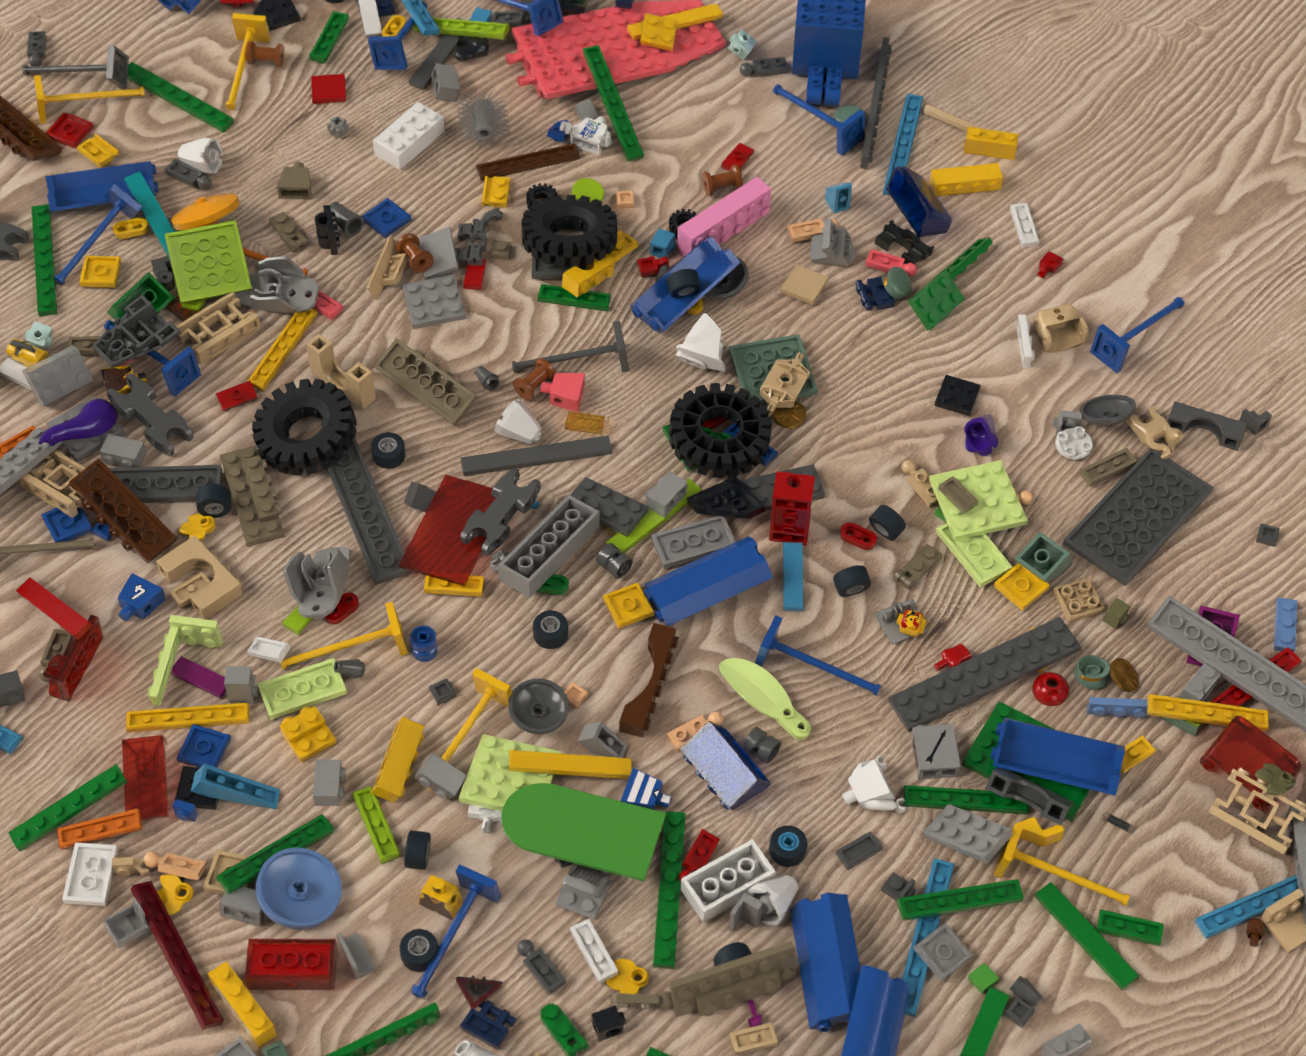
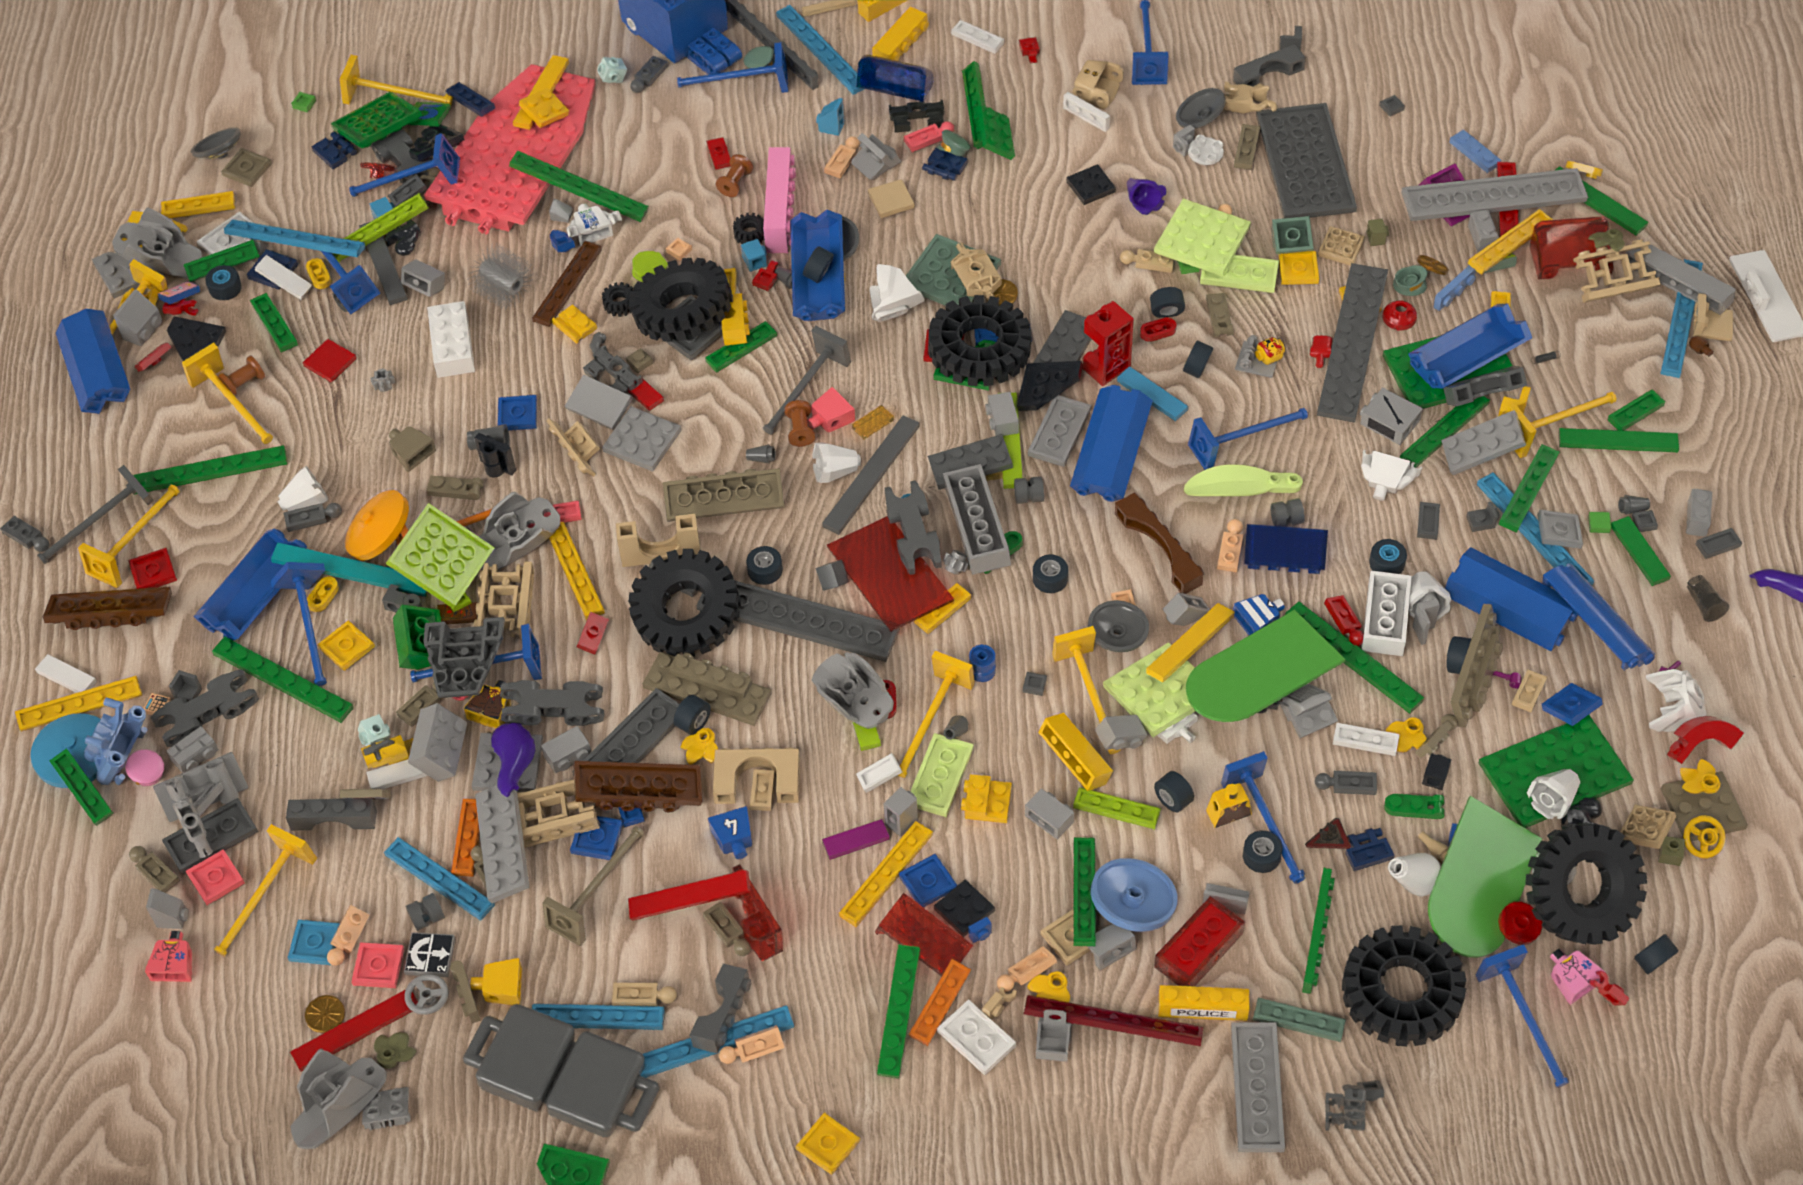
camera: 45 degrees left, 0 degrees up
yellow plate [77,134,119,168] -> none
yellowish green bracket [148,615,223,706] -> none
dark azure slope [191,764,280,809] -> none
dark orange piece [396,233,433,273] -> none
yellow plate [602,582,654,629] -> none
dark tan tile [938,476,978,514] -> none

